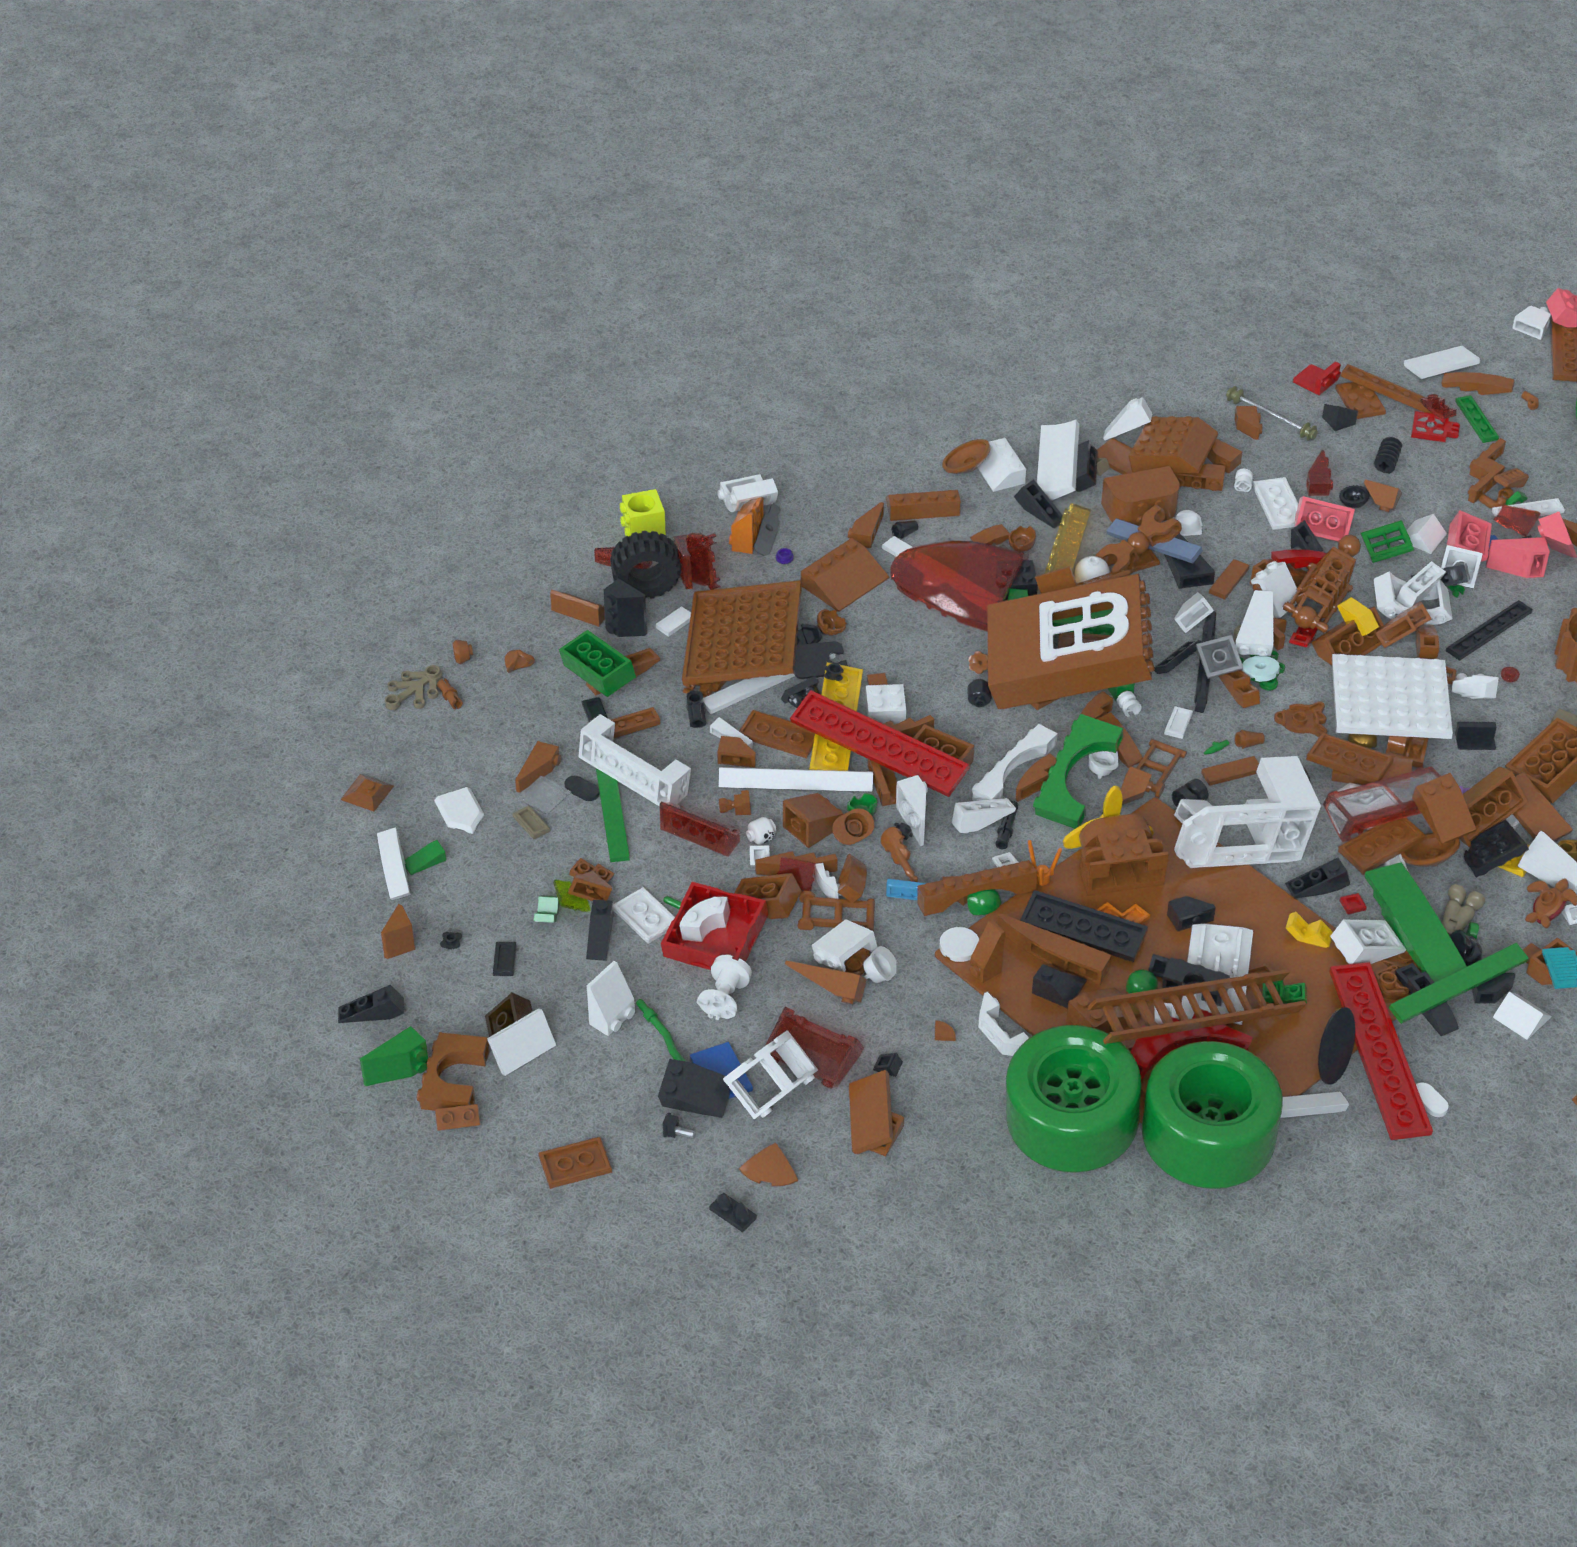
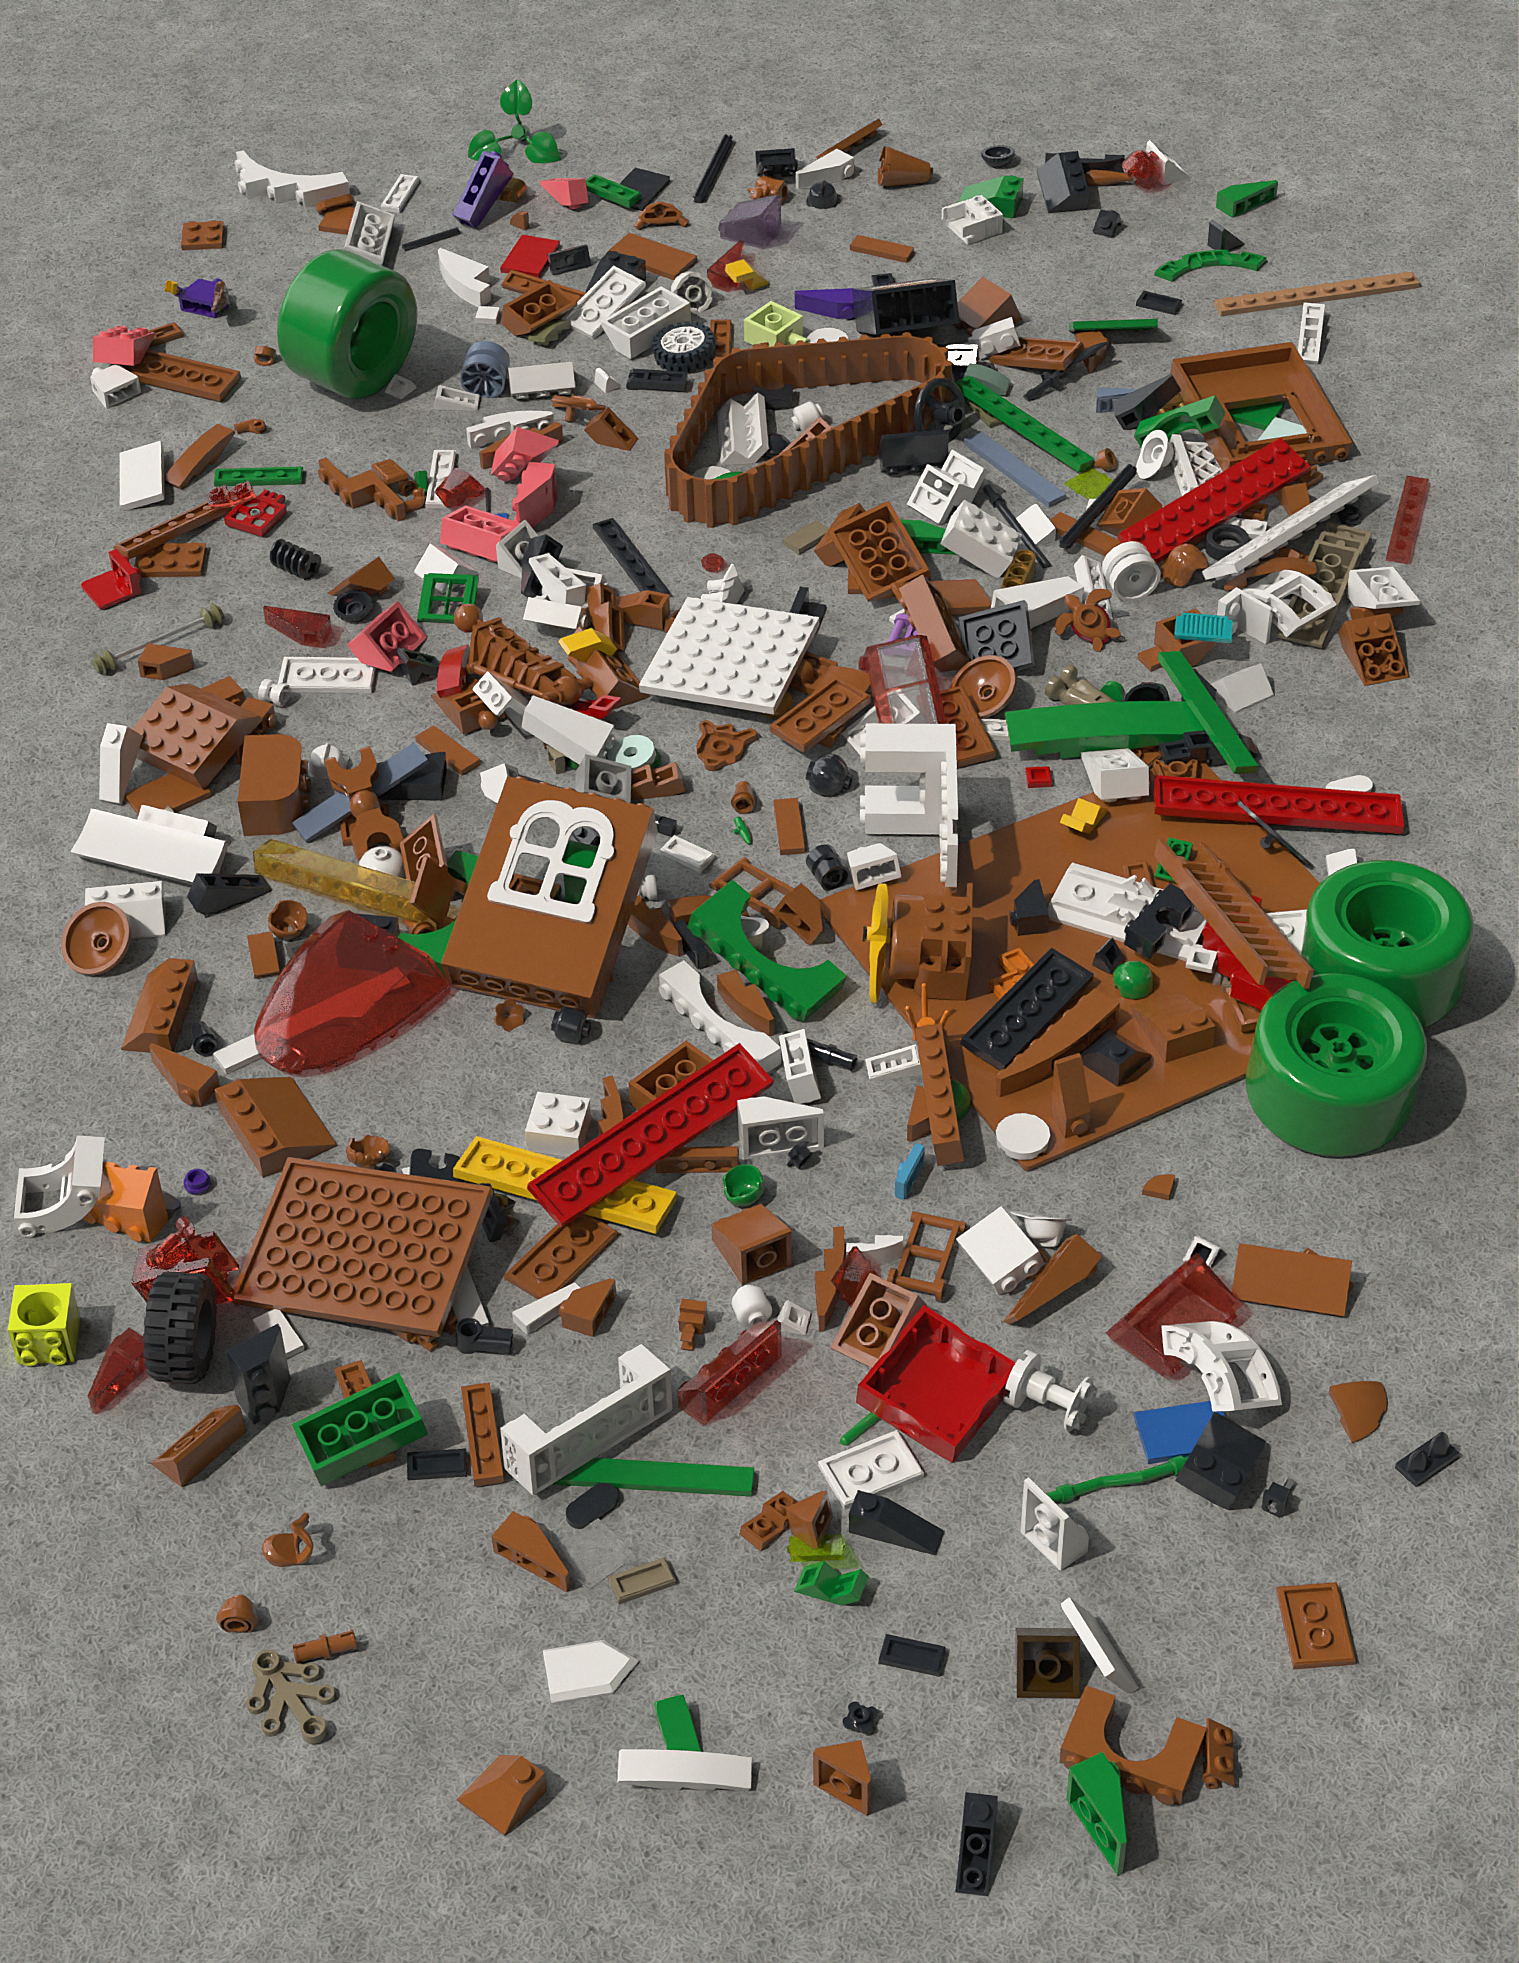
camera: 75 degrees left, 0 degrees up
white brick [679,897,730,942] -> none
white tile [719,767,873,792] -> none
black plate [824,663,844,681] -> none
dark orange piece [832,808,874,845] -> none
dark orange slope [838,853,867,903] -> none
dark orange tile [867,673,888,685] -> none
dark orange piece [881,827,918,882] -> none
white slope [978,992,1029,1056] -> none
black slope [1285,858,1350,899] -> none
black slope [1322,404,1358,431] -> none
dark orange slope [1412,773,1476,845] -> none

